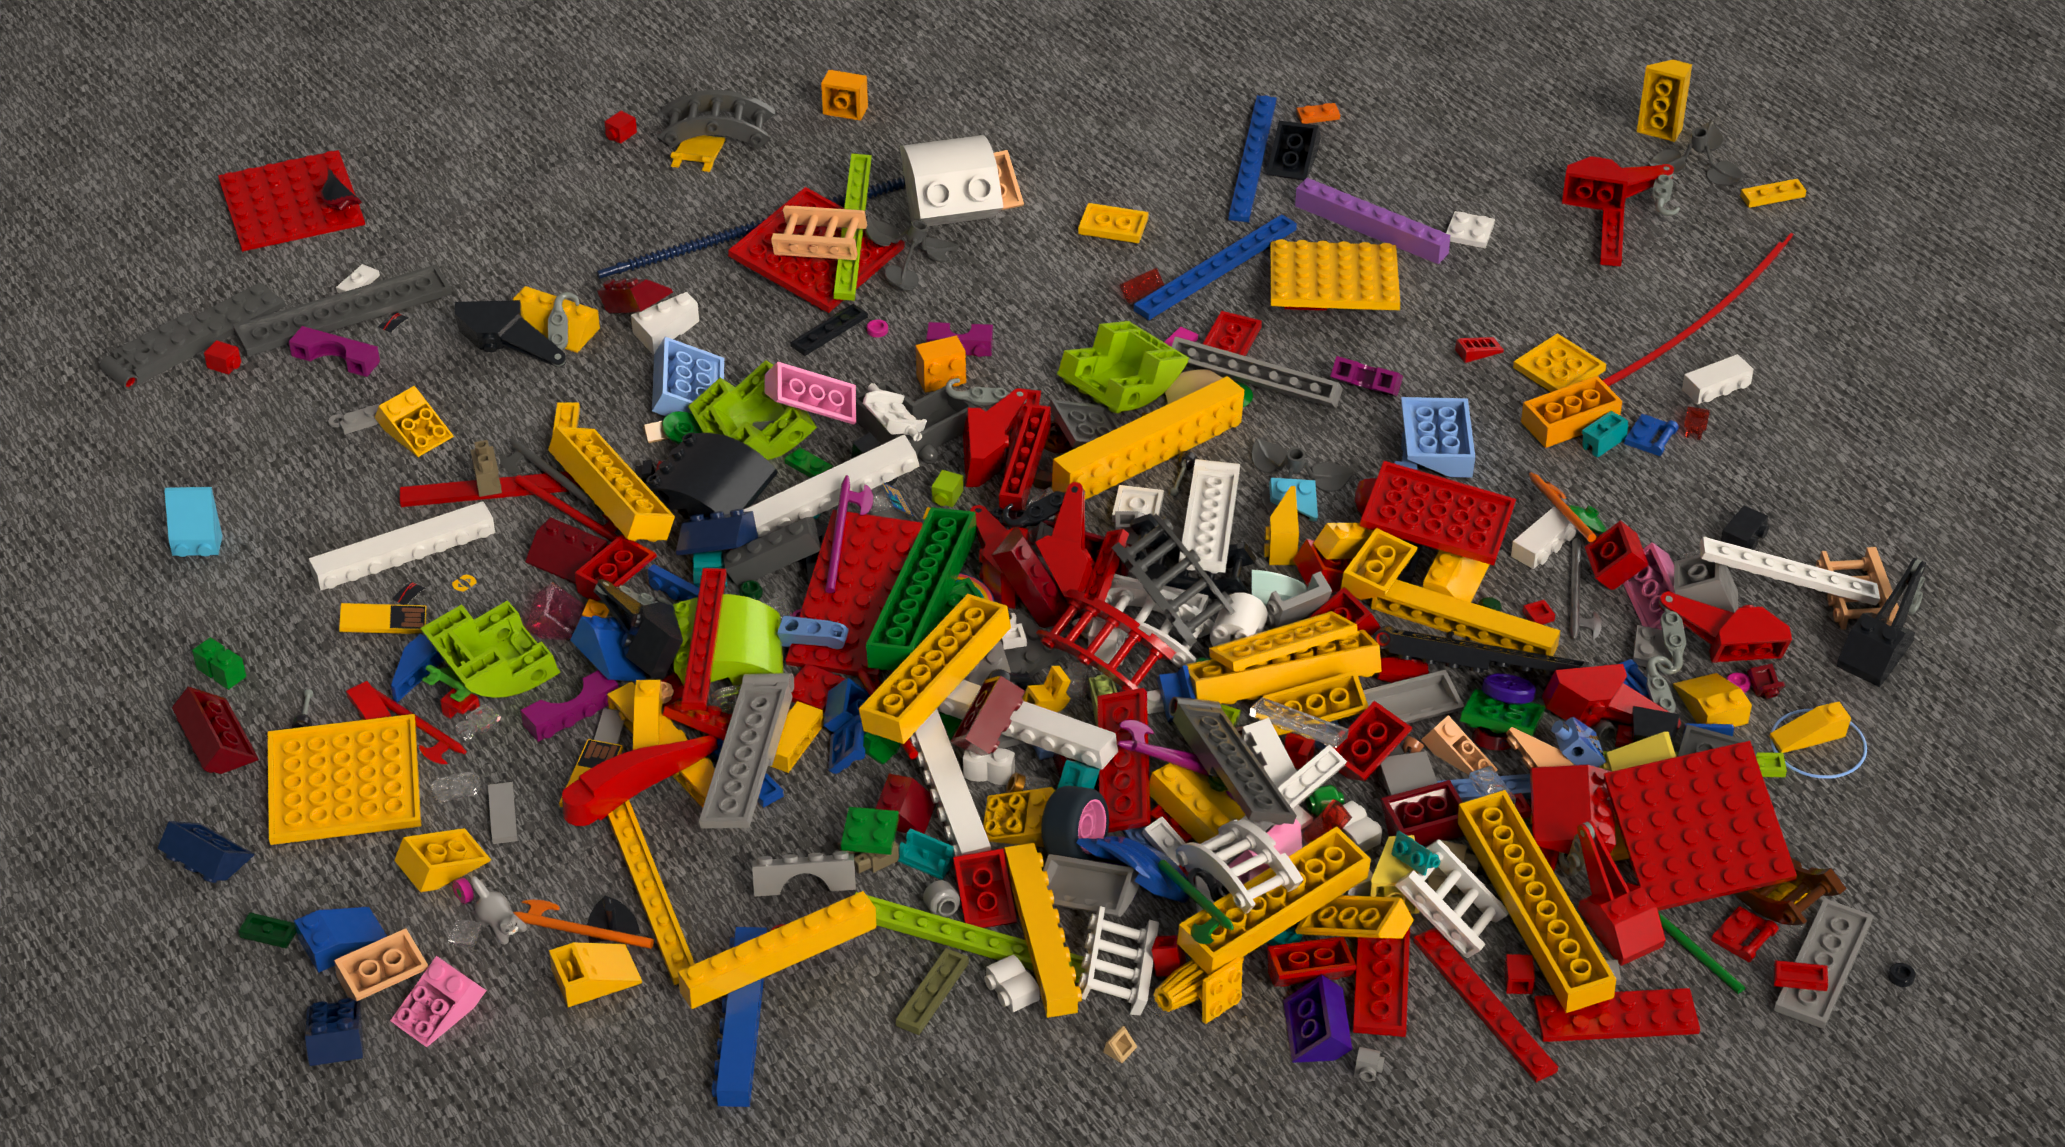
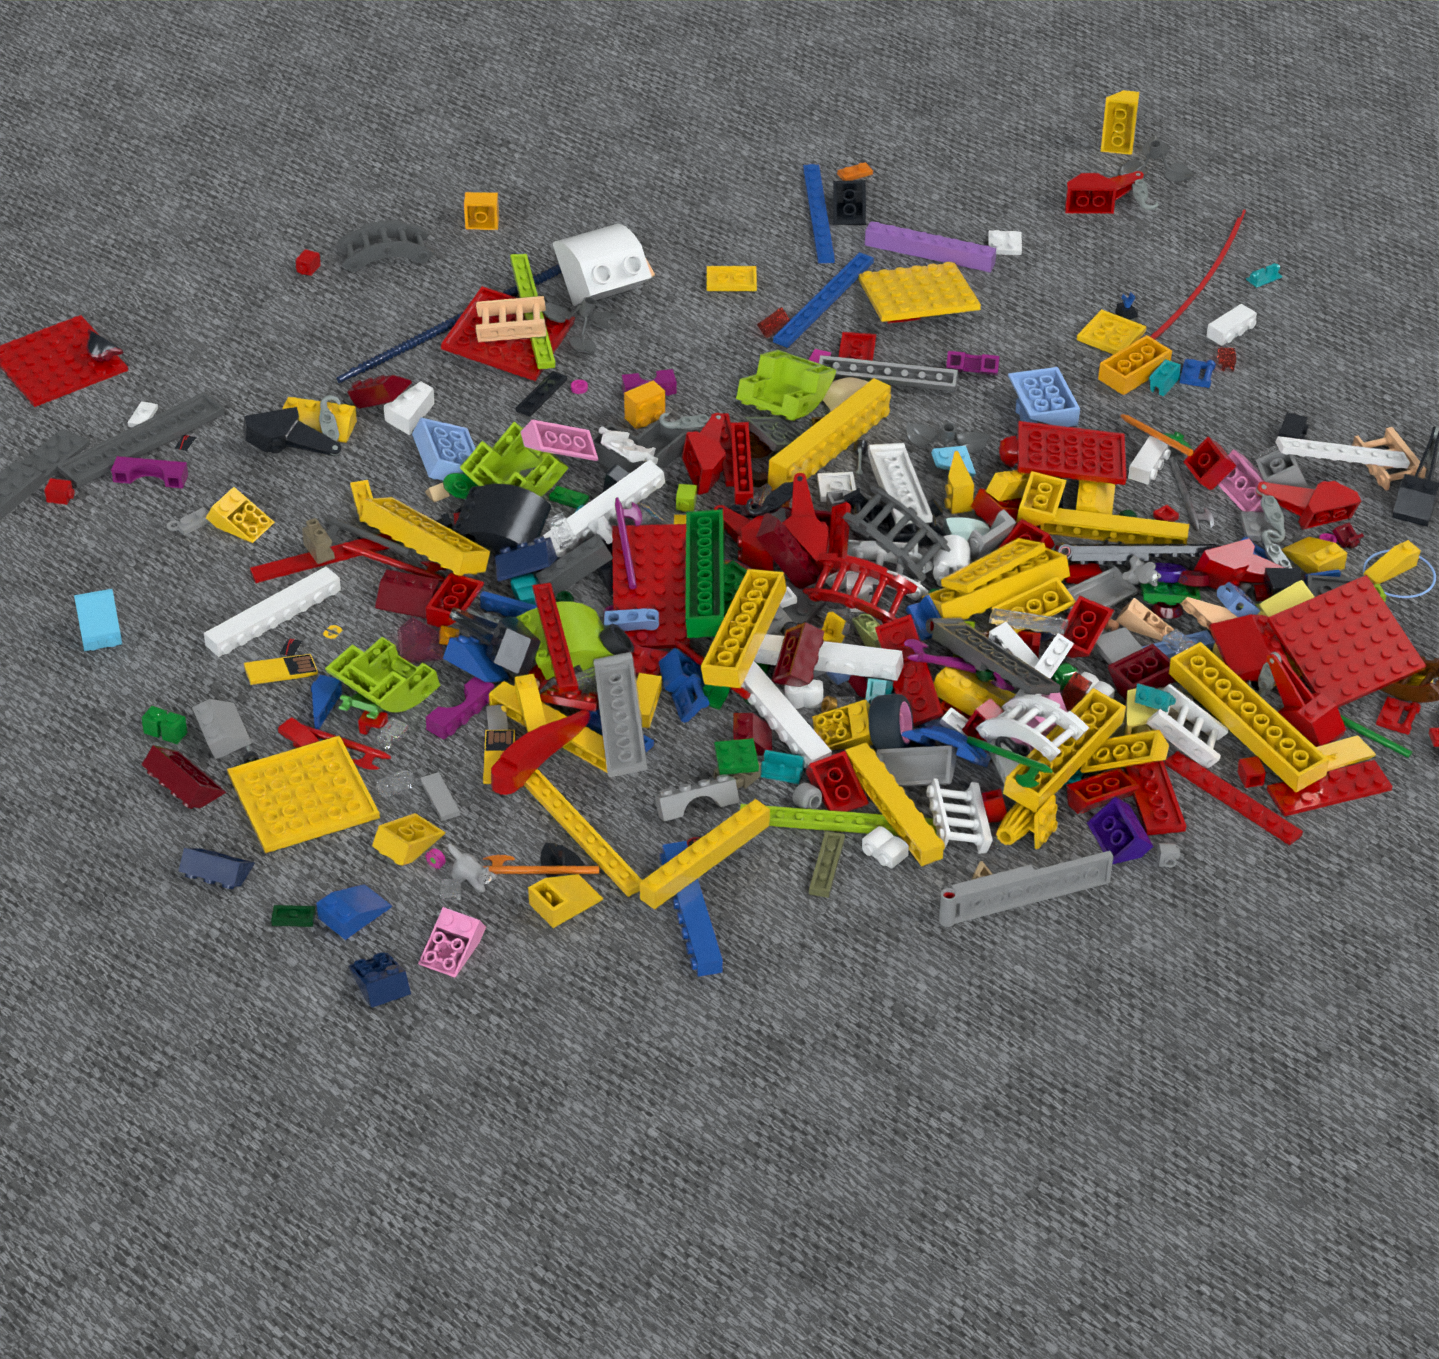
camera: 15 degrees left, 0 degrees up
light nougat slope [334,928,429,1001] -> none
yellow flag [671,135,725,172] -> none
red slope [1455,337,1504,363] -> none
red plate [1600,207,1624,267] -> none
yellow plate [1740,179,1806,208] -> none
none -> light grey slope [192,699,252,759]
none -> clear plate [546,512,577,550]
none -> white bracket [588,515,613,544]
none -> black tyre [600,624,634,655]
none -> light grey hinge [939,851,1113,927]
none -> red brick [962,698,1004,740]
none -> black piece [1115,292,1138,320]
none -> light grey animal [1122,556,1161,586]
none -> dark red hat [1178,570,1210,587]
none -> teal hinge [1246,263,1282,288]
none -> yellow piece [1316,735,1376,771]

